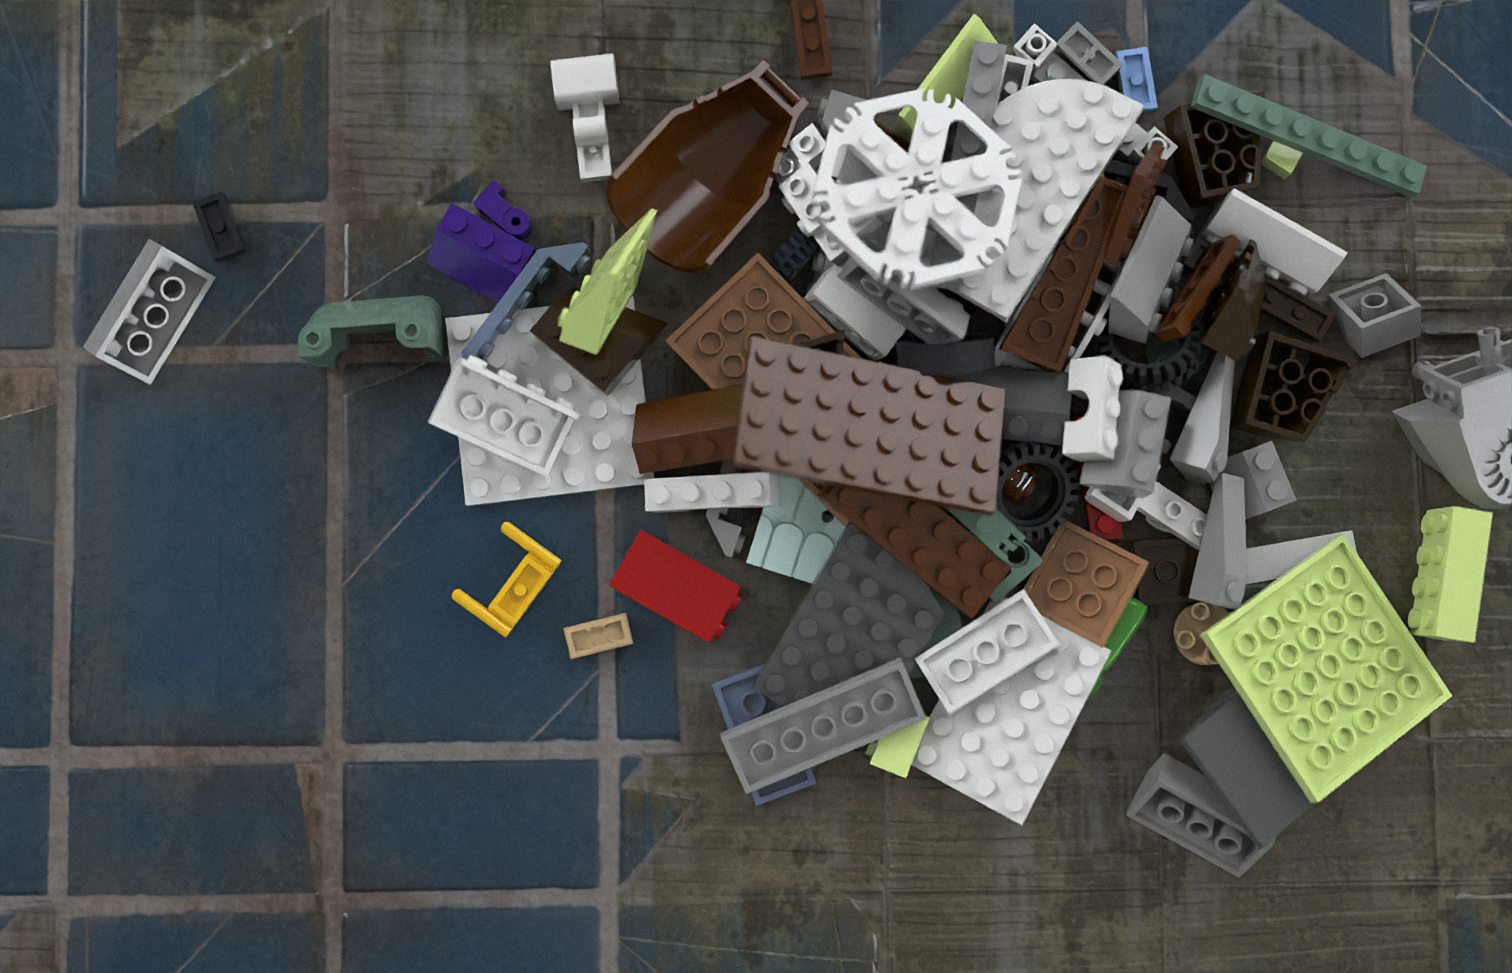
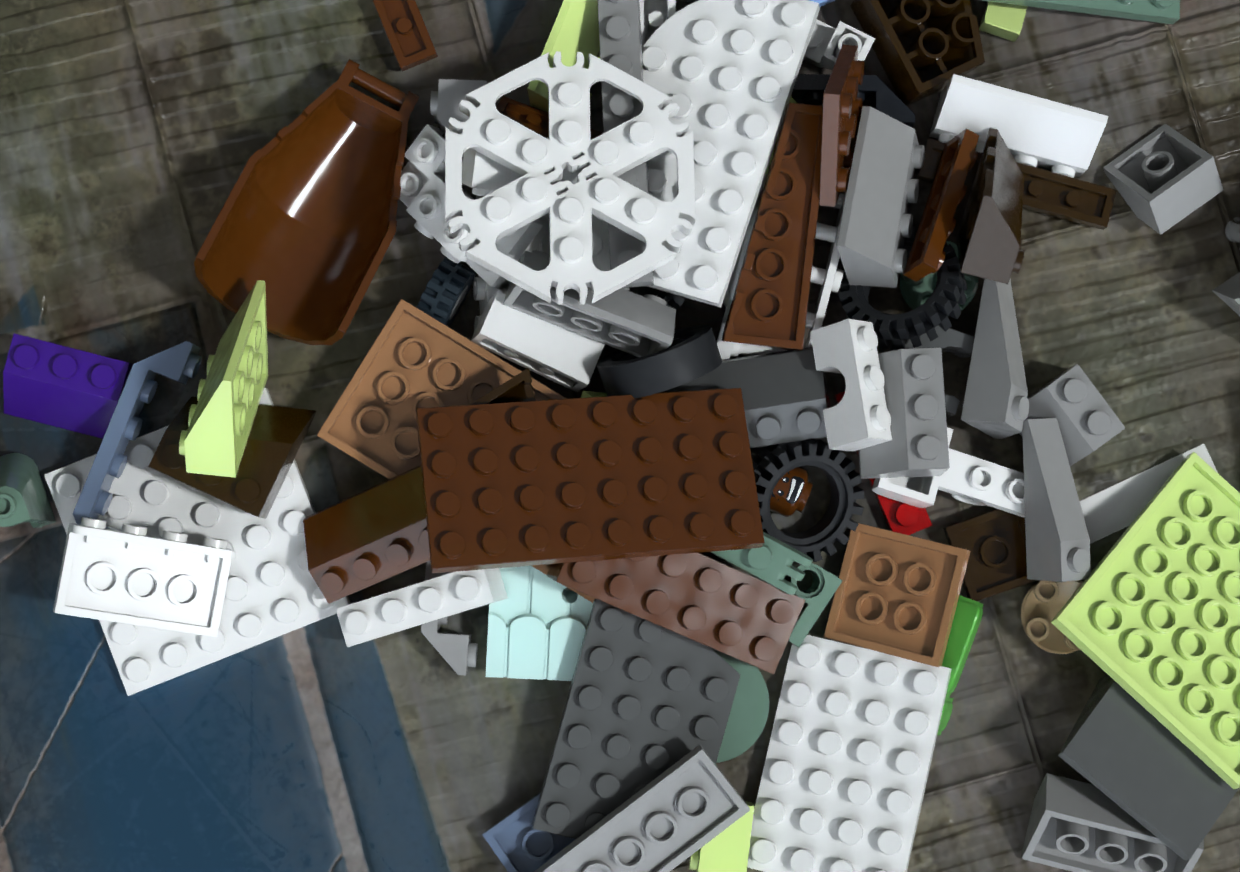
camera: 20 degrees left, 0 degrees up
yellow plate [451,522,562,638] -> none
dark purple leg [473,179,532,240] -> none
white plate [551,53,620,183] -> none
tan plate [563,613,634,659] -> none
red brick [609,530,744,643] -> none
white plate [915,589,1060,715] -> none
dark brown wedge [1230,332,1358,442] -> none

